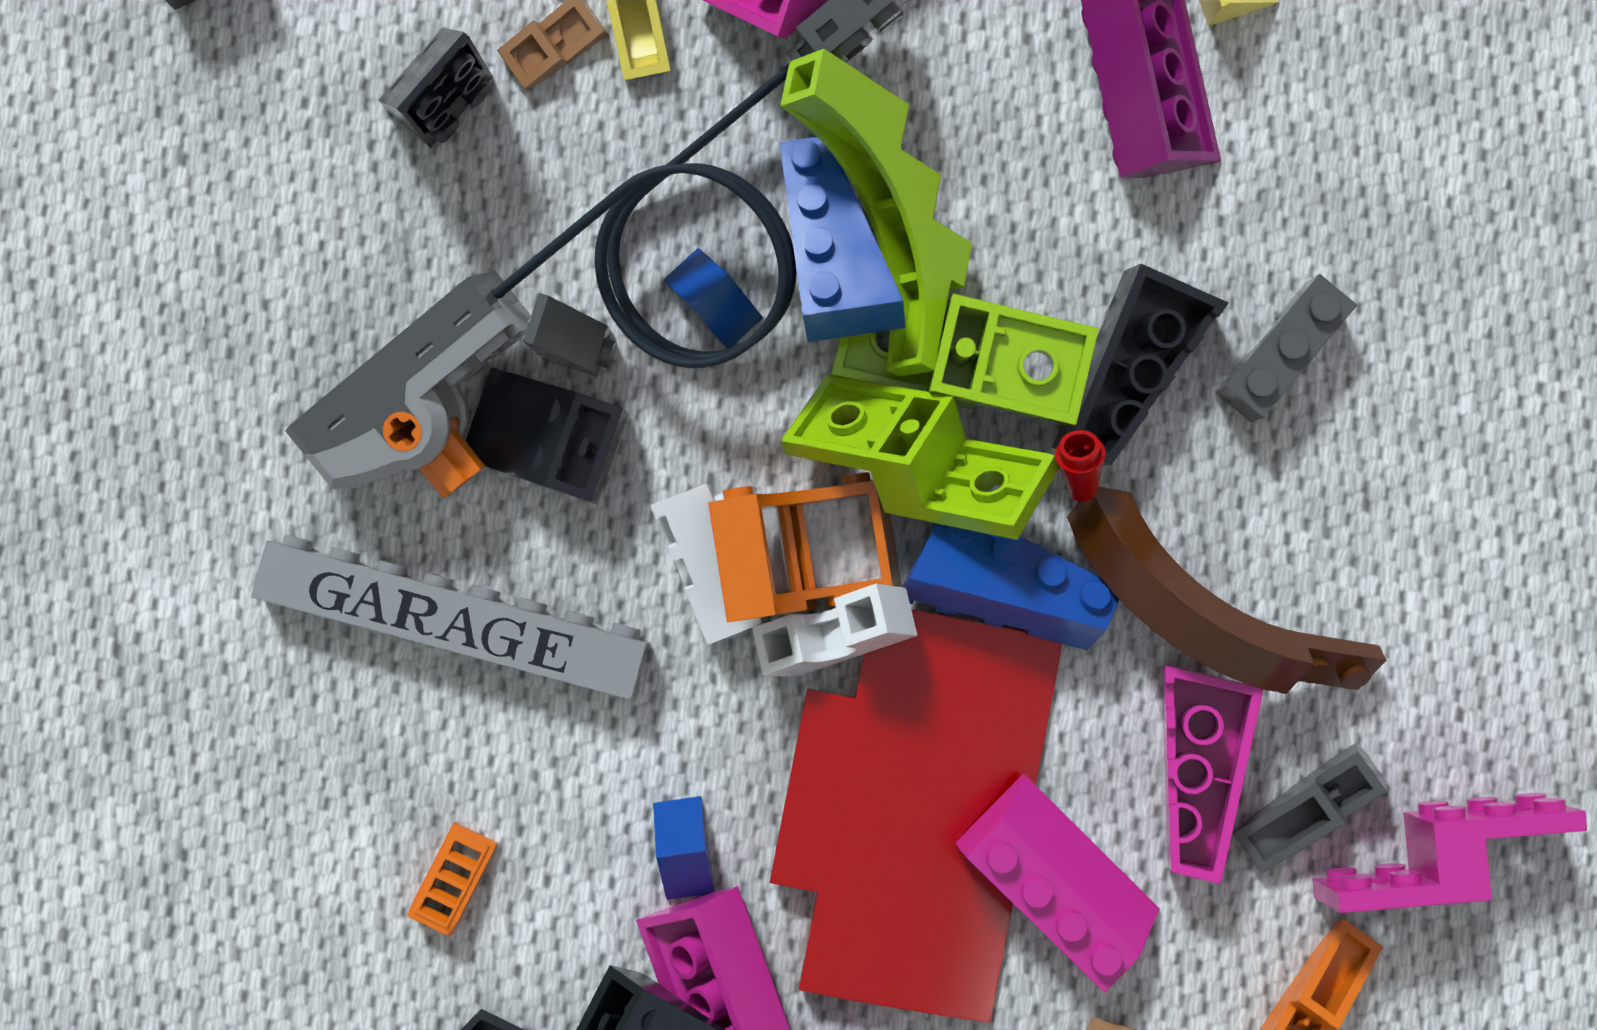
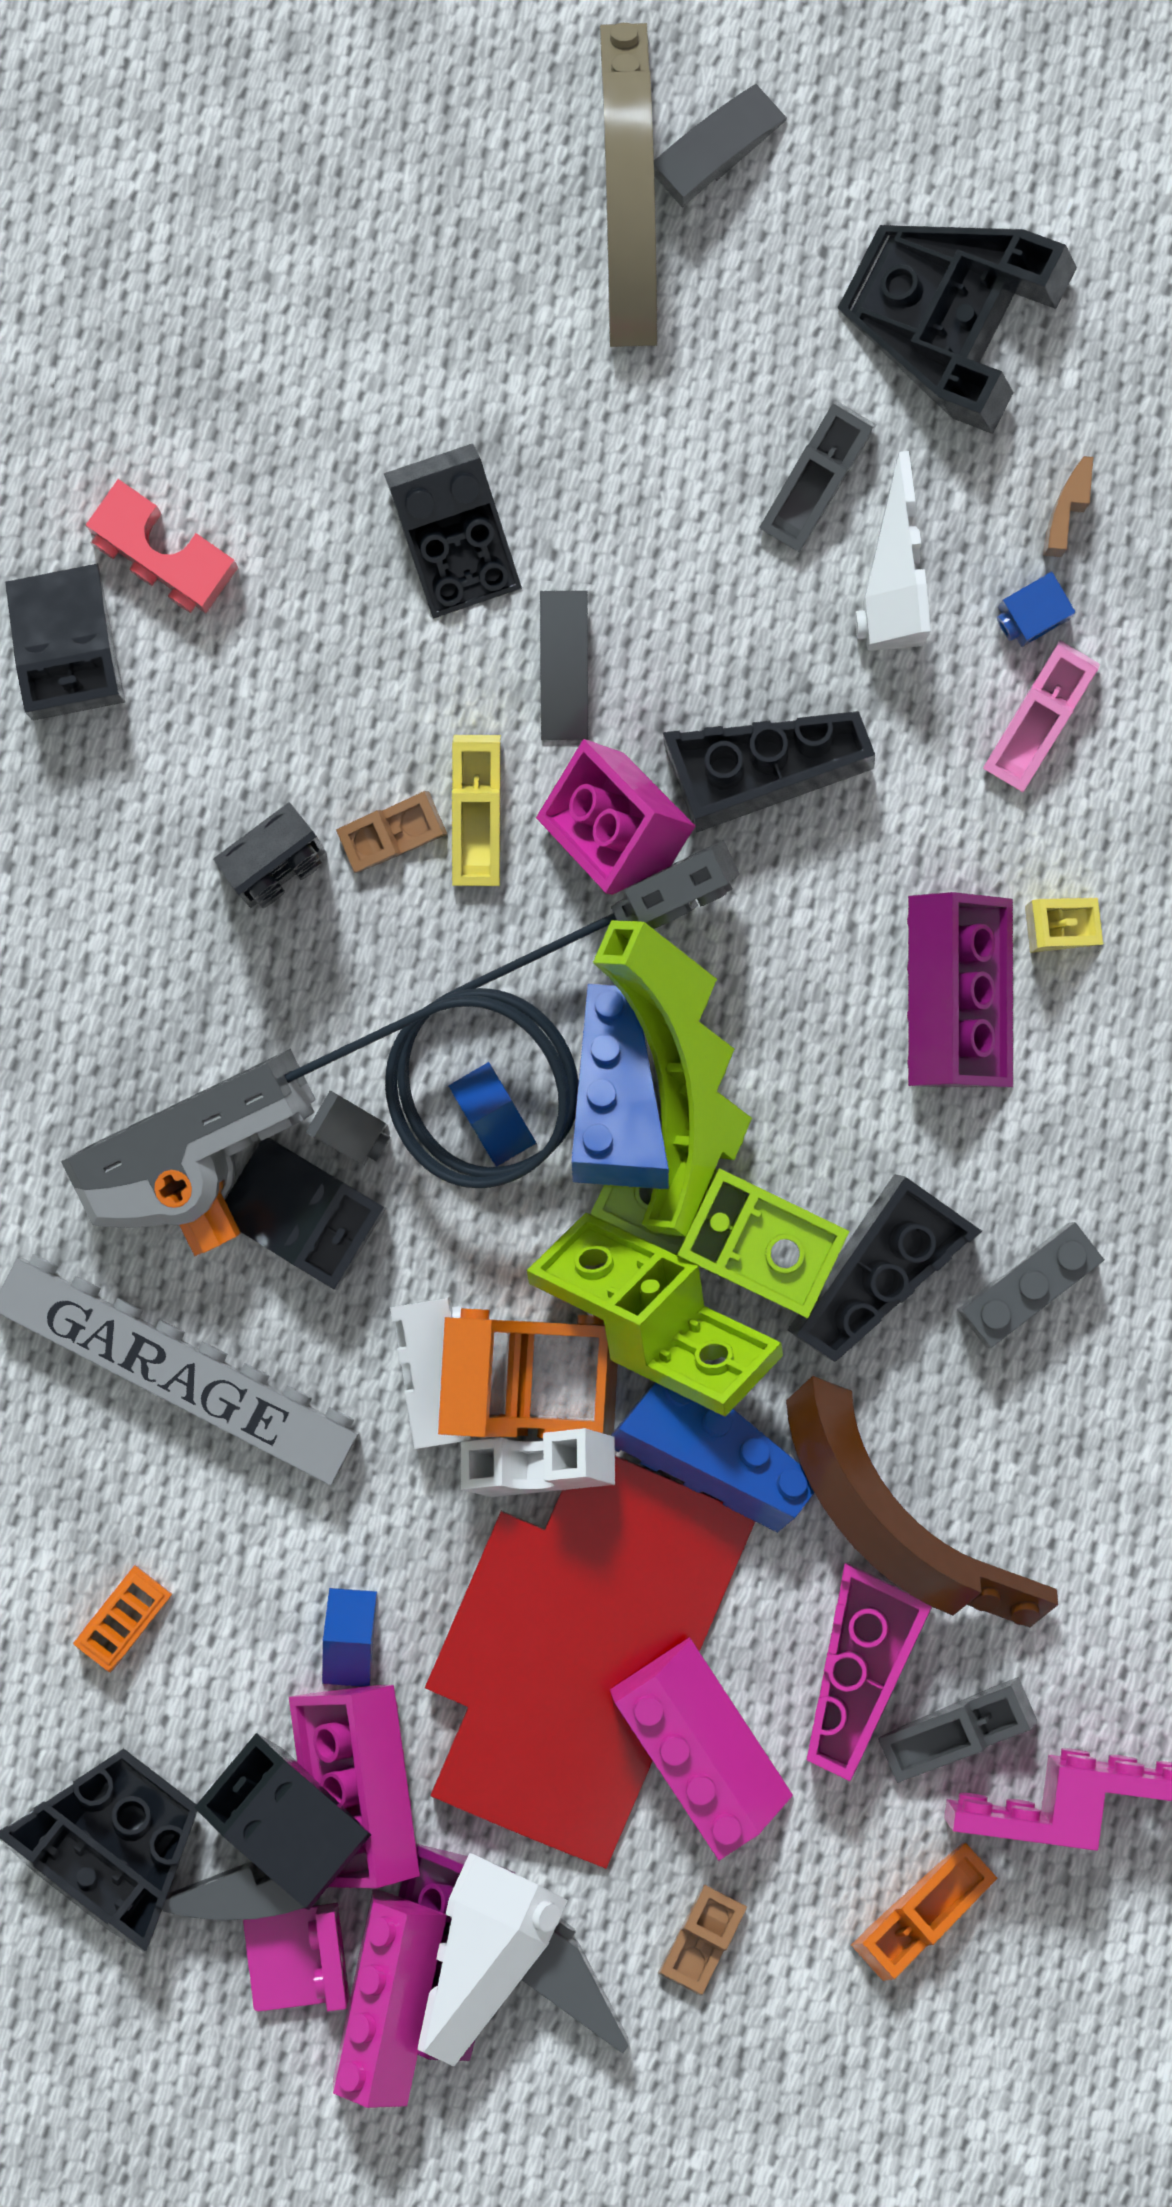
camera: 10 degrees right, 0 degrees up
red cone [1055,430,1106,502] -> none

